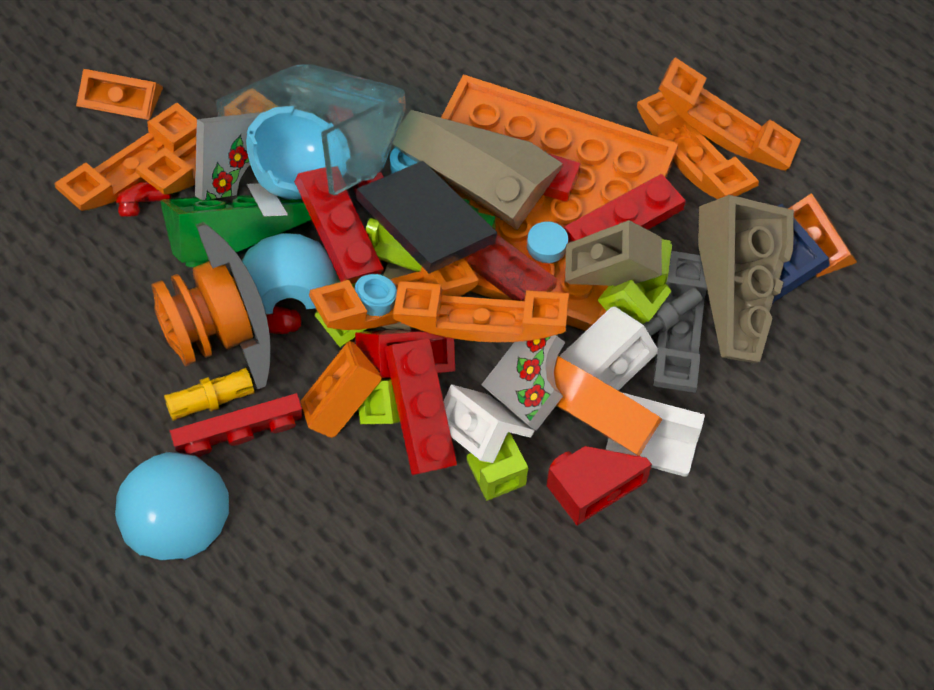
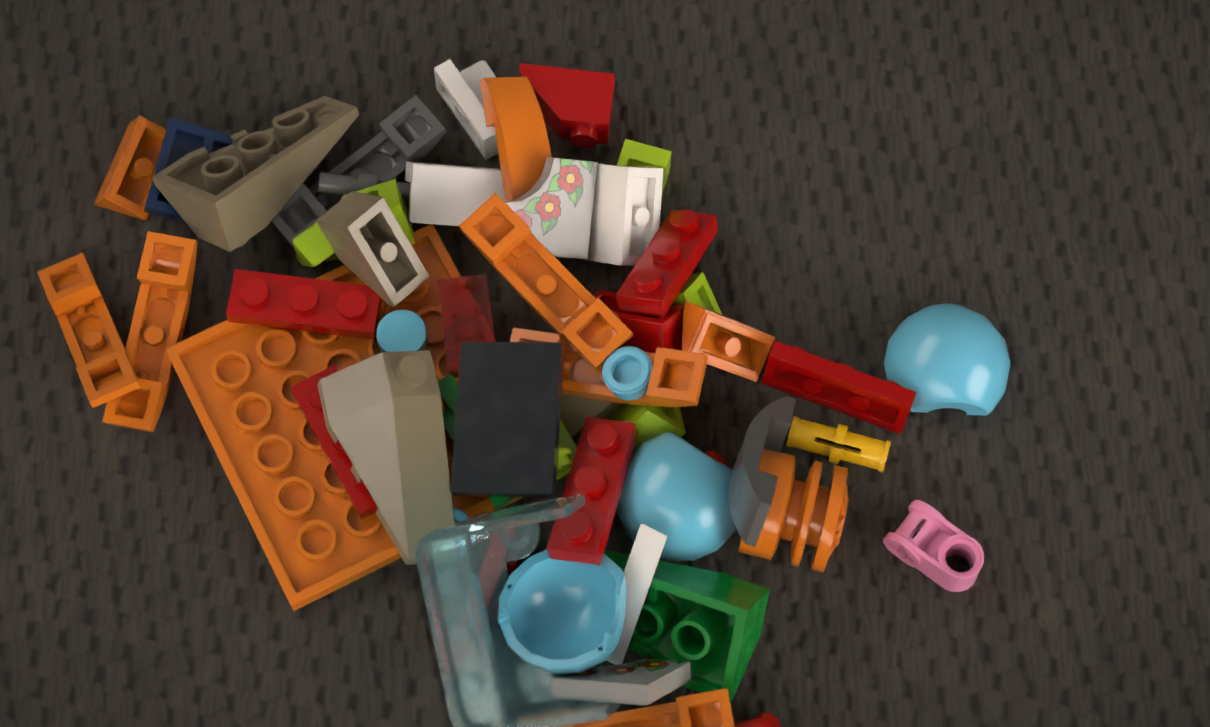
camera: 140 degrees left, 10 degrees up
none -> bright pink piece [883,500,984,592]

